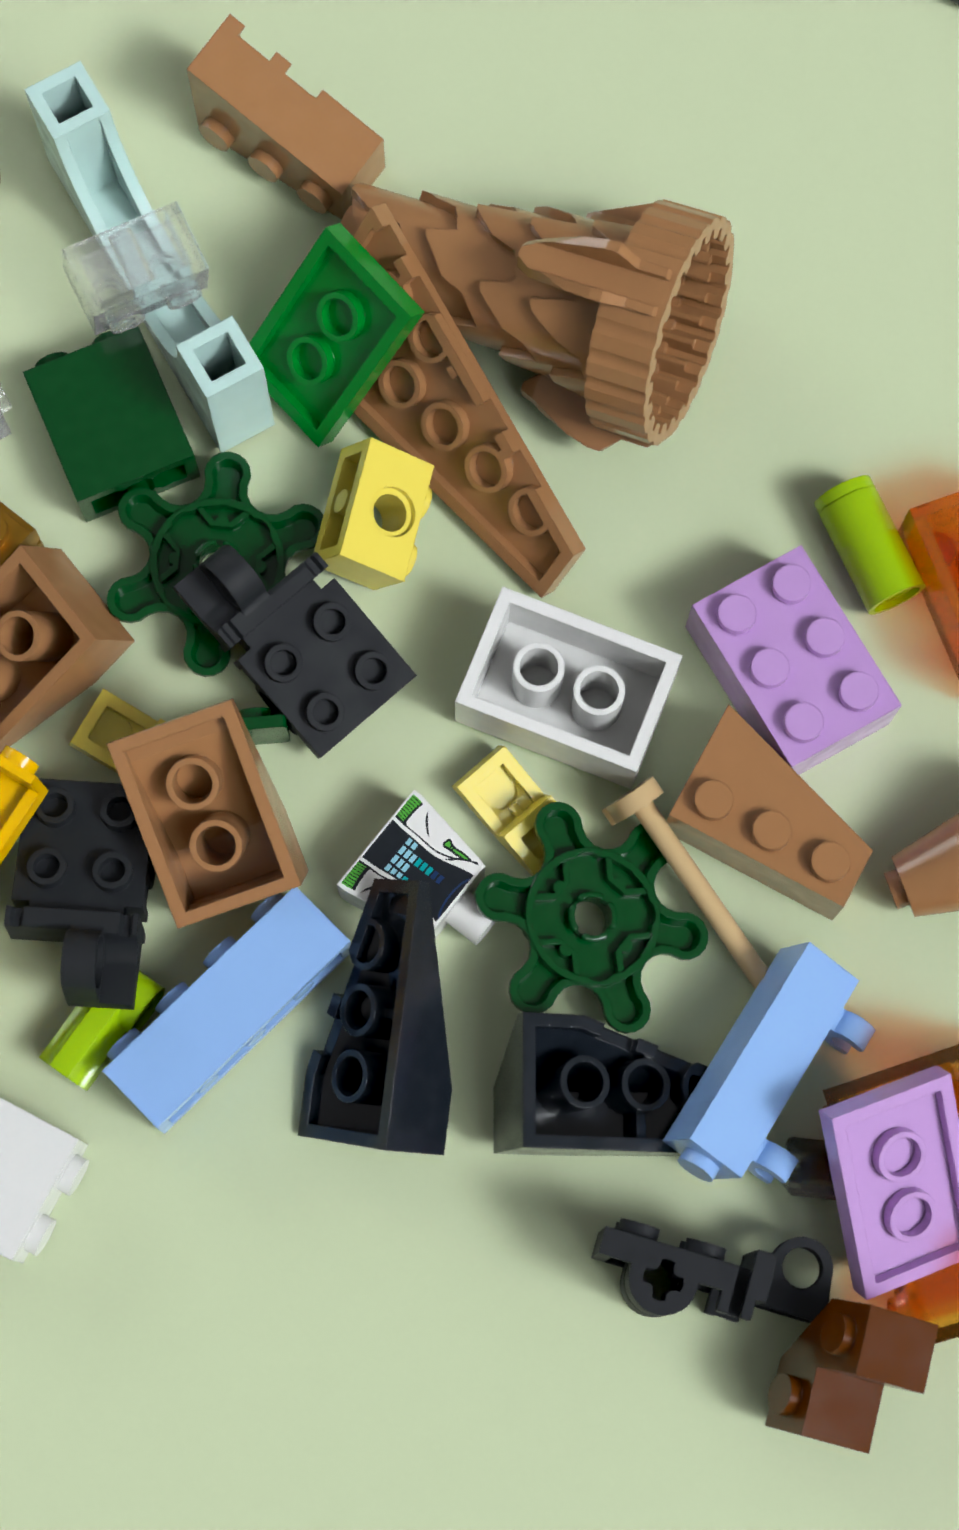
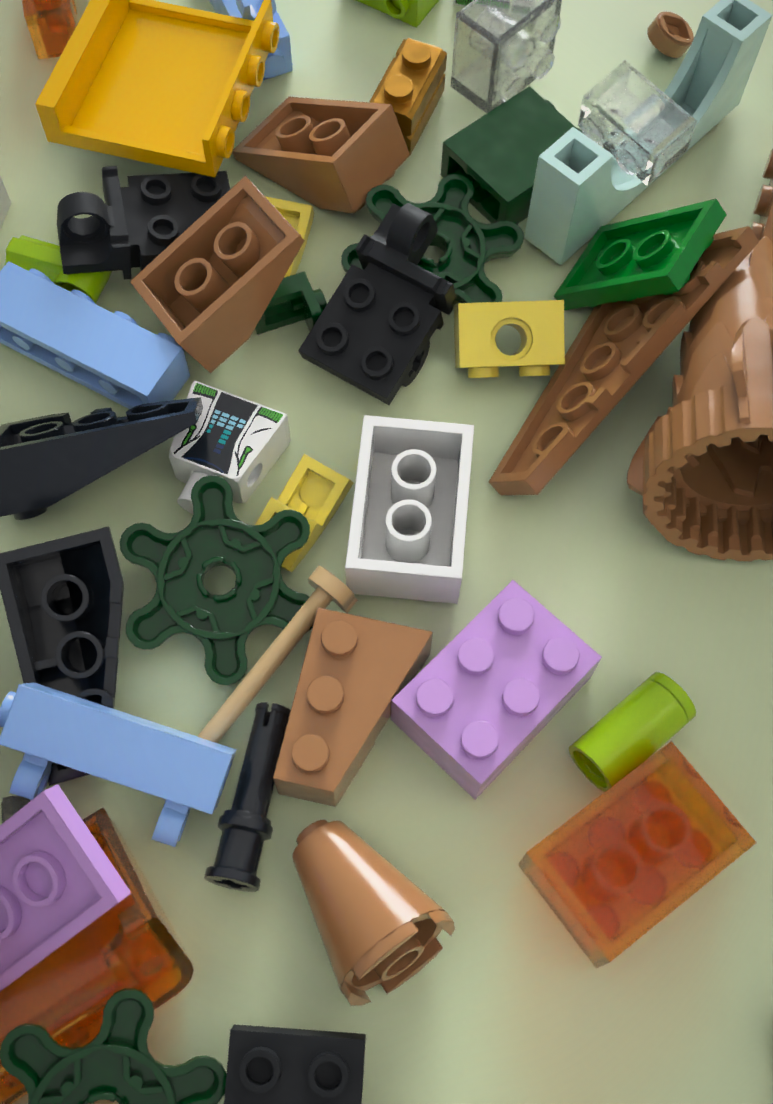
camera: 75 degrees right, 10 degrees down
none -> black pin [204,702,291,892]

